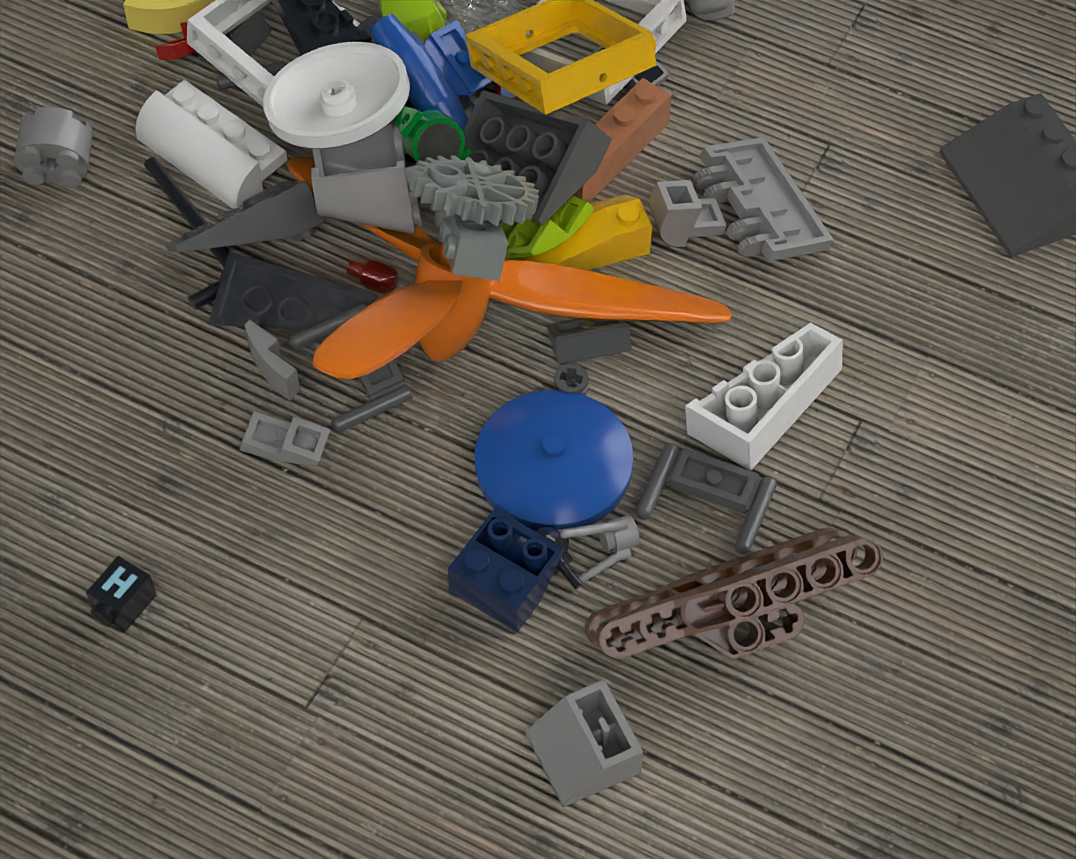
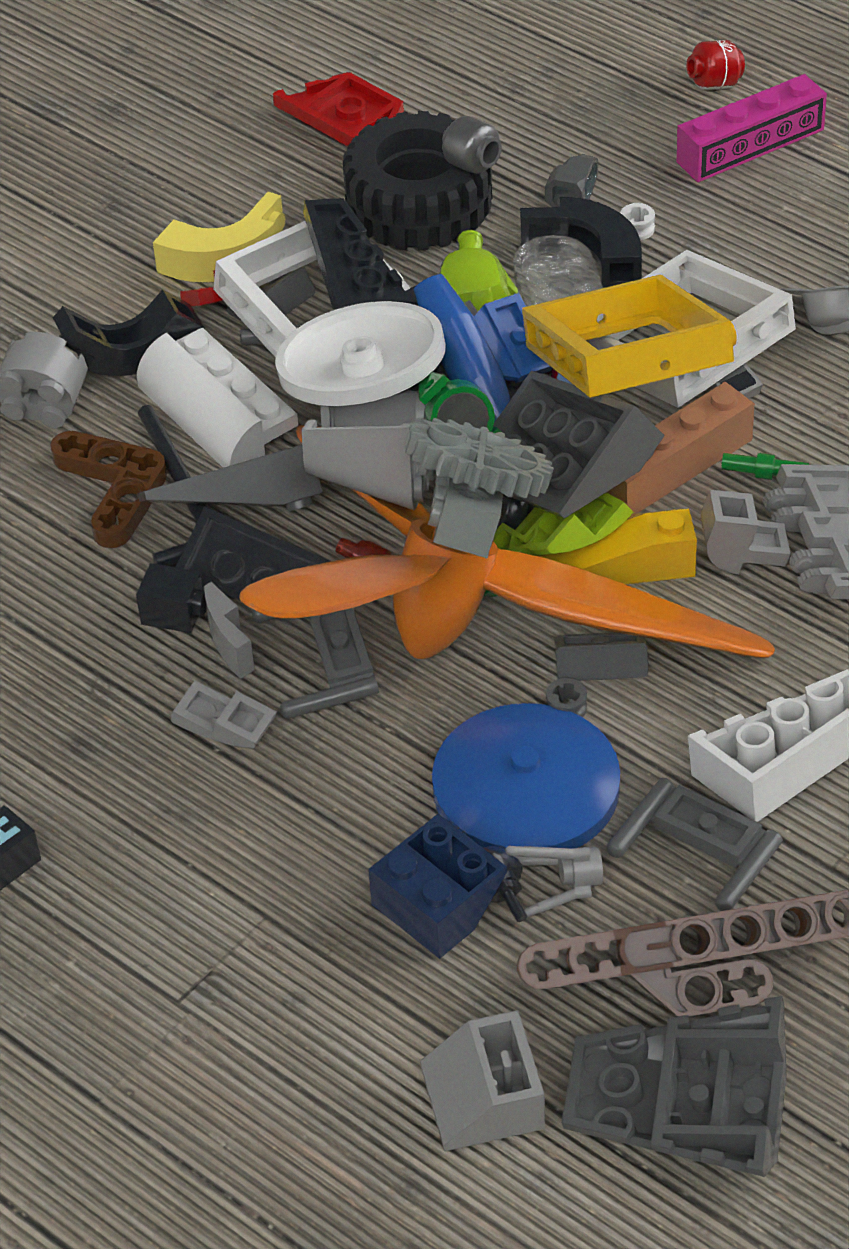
camera: 15 degrees right, 10 degrees down
none -> reddish brown beam [50,431,167,548]
none -> black arch [53,289,205,376]
none -> black brick [136,563,207,633]
none -> dark grey wedge [562,996,787,1177]
none -> green bar [721,453,809,480]

